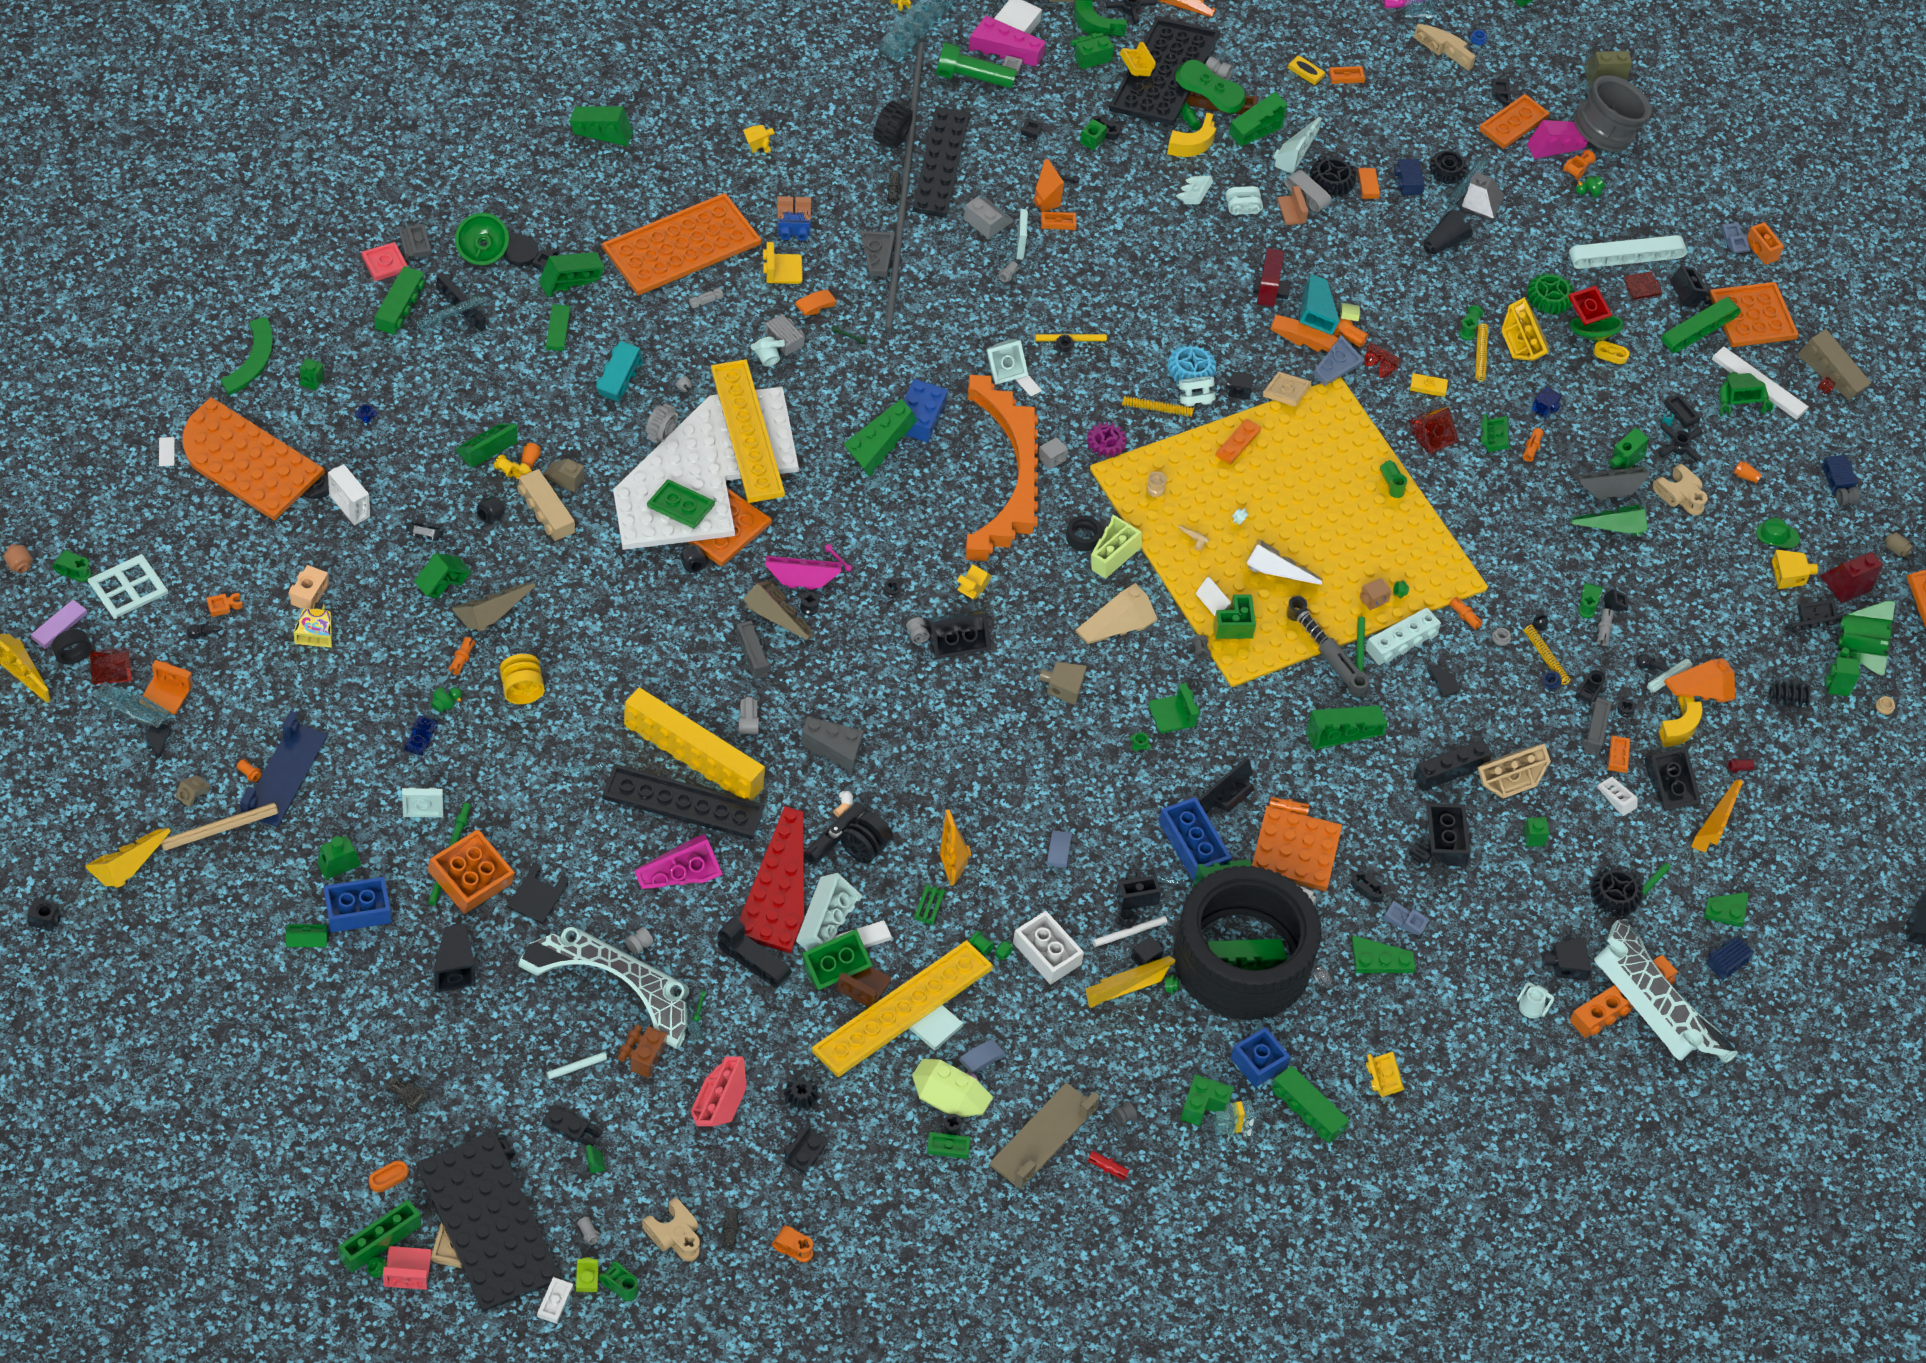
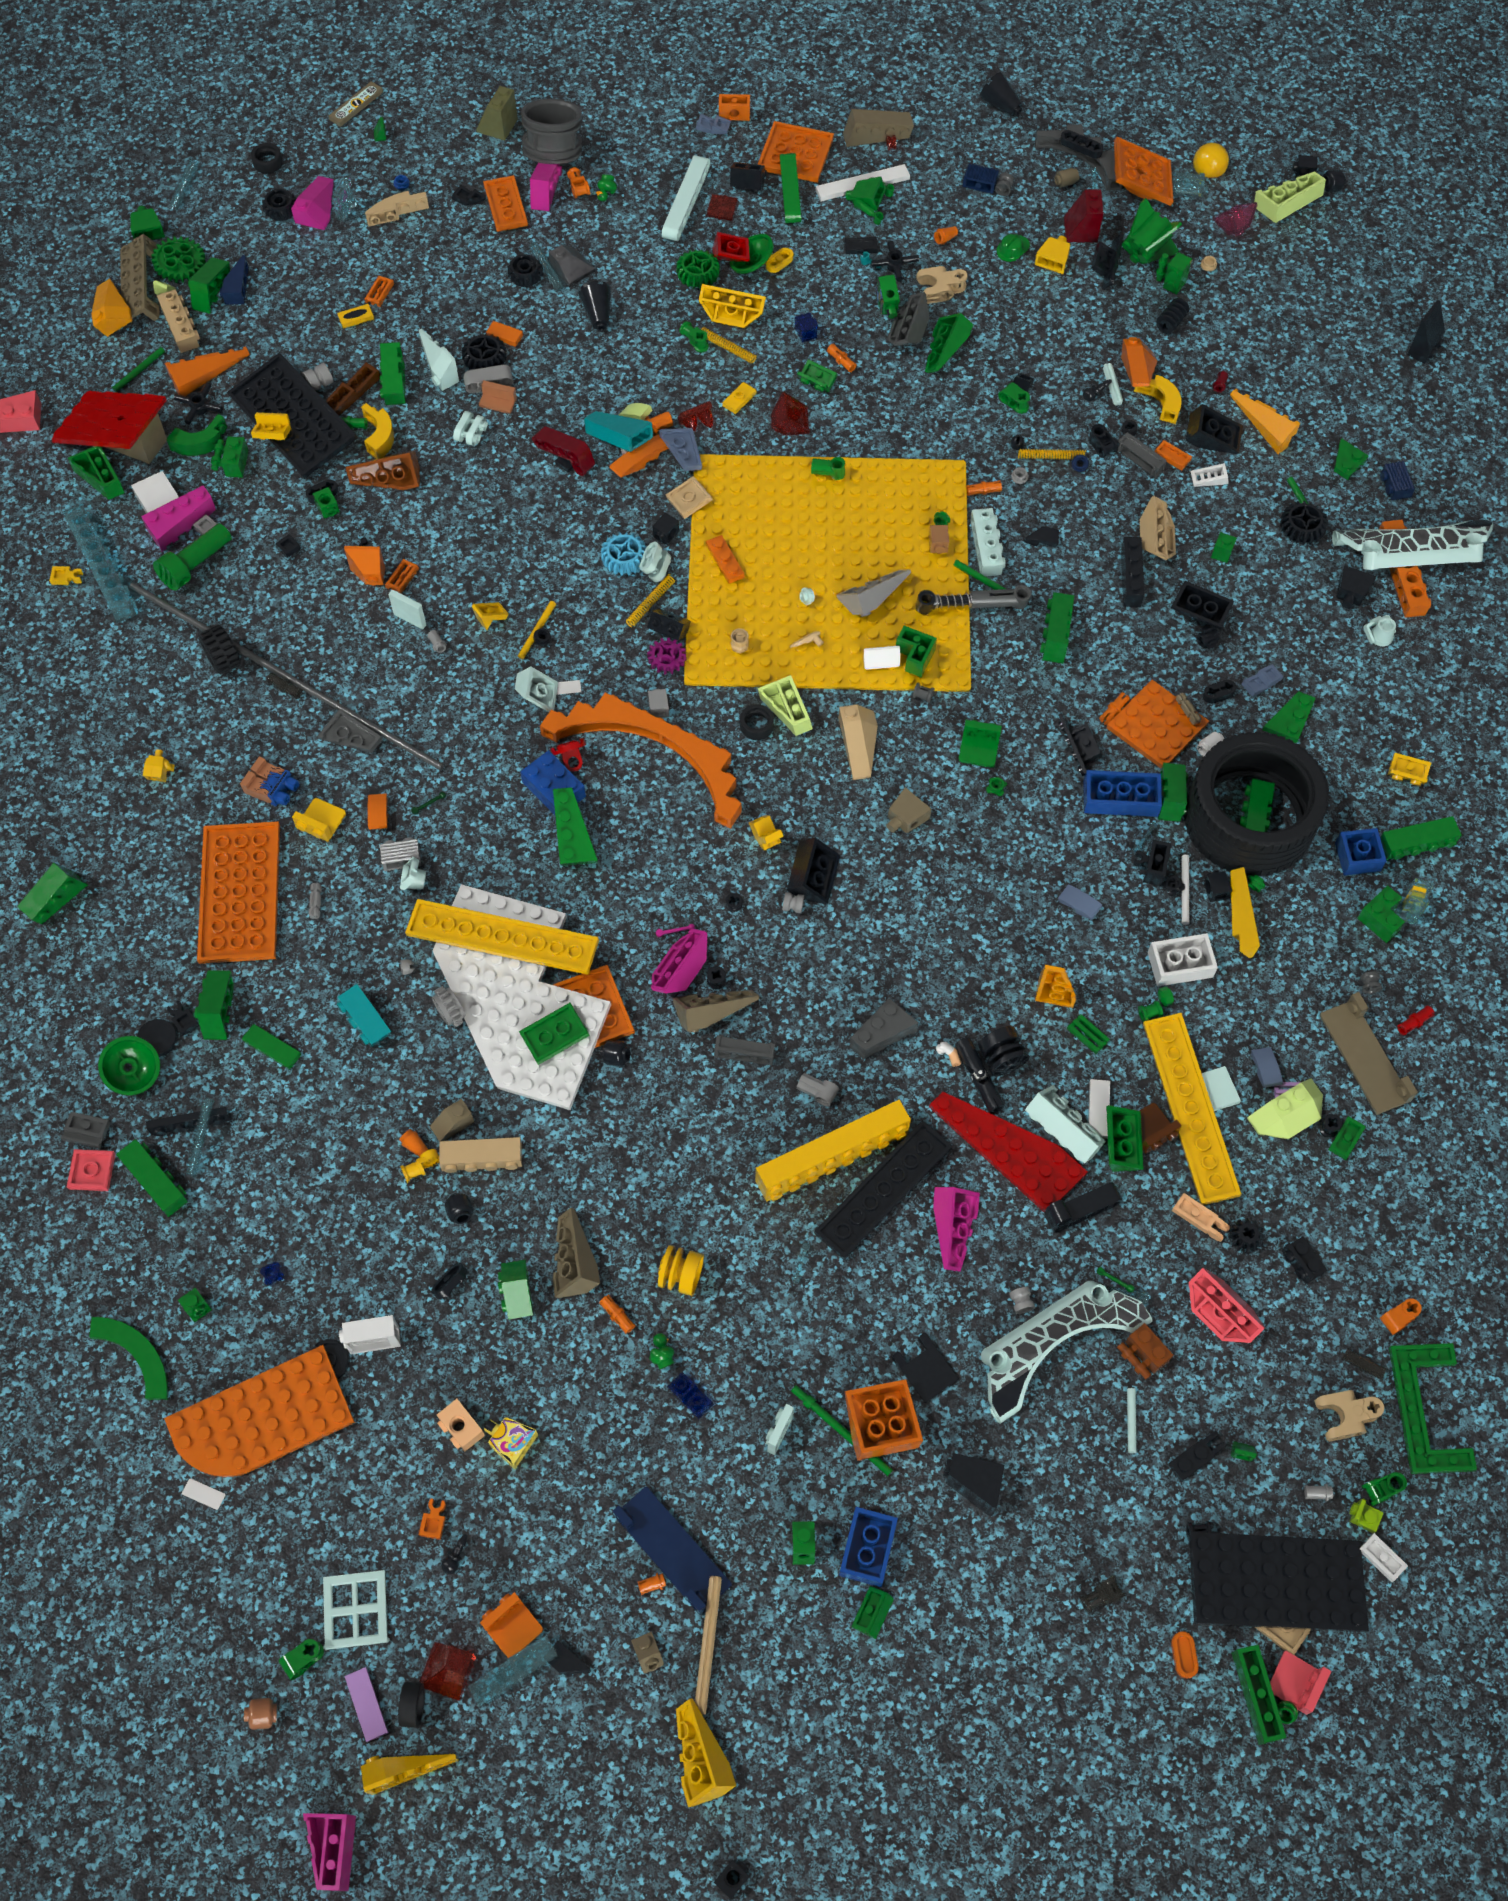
camera: 55 degrees left, 10 degrees up
green slope [455,423,517,468] -> none
black plate [912,107,970,218] -> none
light grey slope [964,196,1013,239] -> none
green plate [1175,60,1246,113] -> none
light aqua plate [1176,176,1213,204] -> none
dark blue brick [1394,159,1425,196] -> none
light grey pin [1597,609,1614,646] -> none
none -> dark orange wedge [345,450,420,490]
none -> yellow slope [472,602,509,630]
none -> red tile [550,738,587,772]
none -> black brick [647,608,691,641]
none -> light nougat hinge [1172,1193,1230,1242]
none -> dark tan axle [1176,692,1201,725]
none -> green plate [1389,1343,1477,1474]

